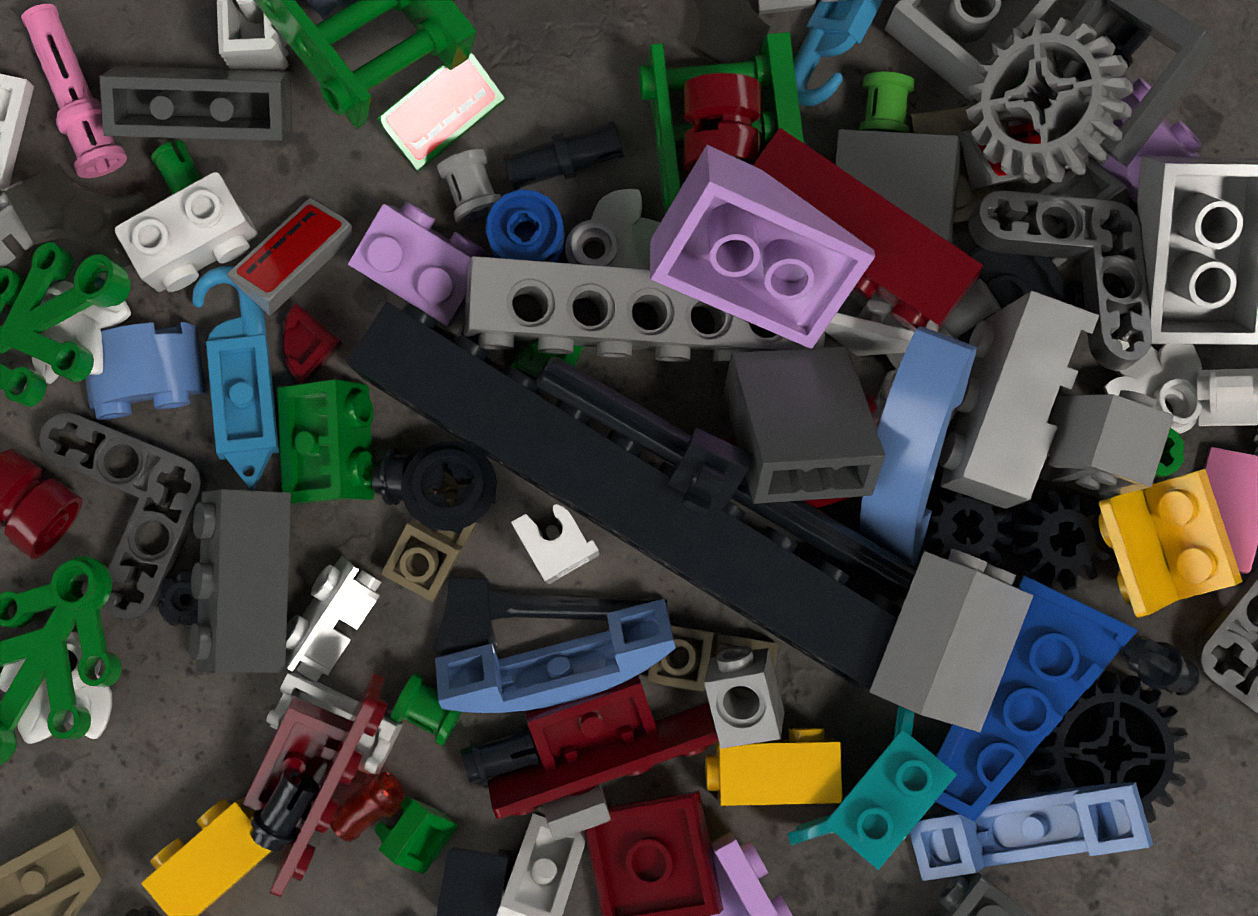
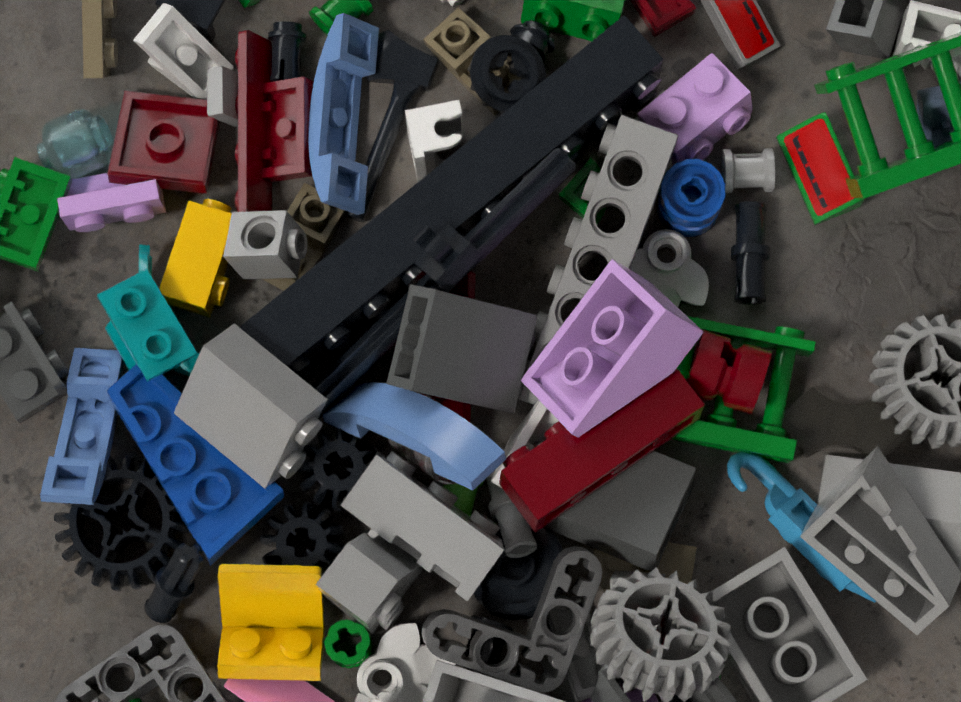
camera: 115 degrees right, 5 degrees down
bright green bush [859,71,915,133] -> none

